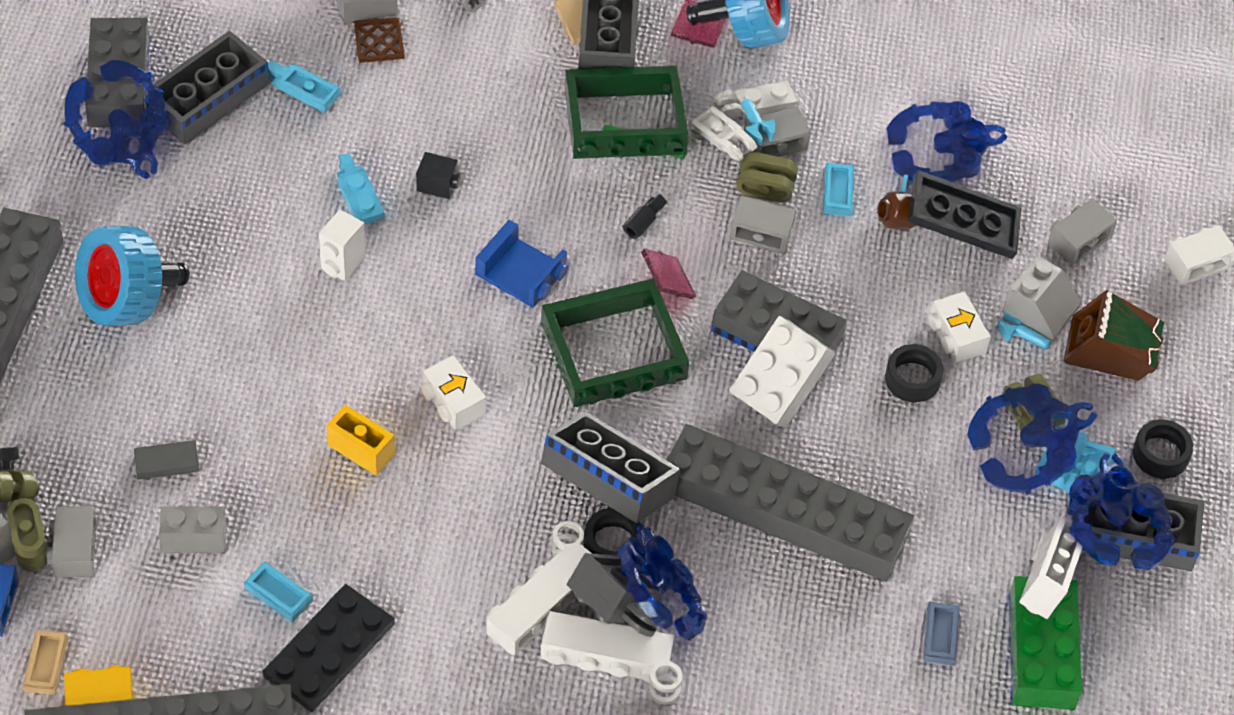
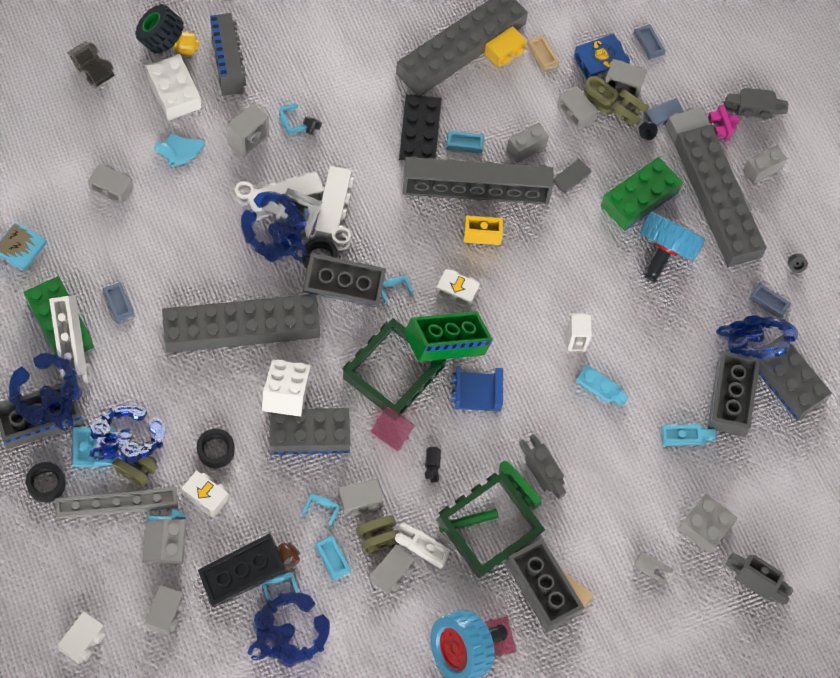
camera: 145 degrees right, 10 degrees up
reddish brown window [354,17,405,63] -> none
black brick [416,152,462,199] -> none
white hinge [714,81,797,119] -> none
medium azure bar [741,99,775,146] -> none
reddish brown slope [1063,290,1164,381] -> none
none -> light grey tile [55,487,178,519]
none -> medium azure piece [302,494,339,526]
none -> medium azure piece [381,276,413,303]
none -> dark grey brick [402,156,554,205]
none -> green brick [404,311,493,362]
none -> green hinge [499,460,541,509]
none -> dark grey hinge [519,434,566,499]
none -> green brick [601,157,683,231]
none -> sand blue tile [749,283,791,319]

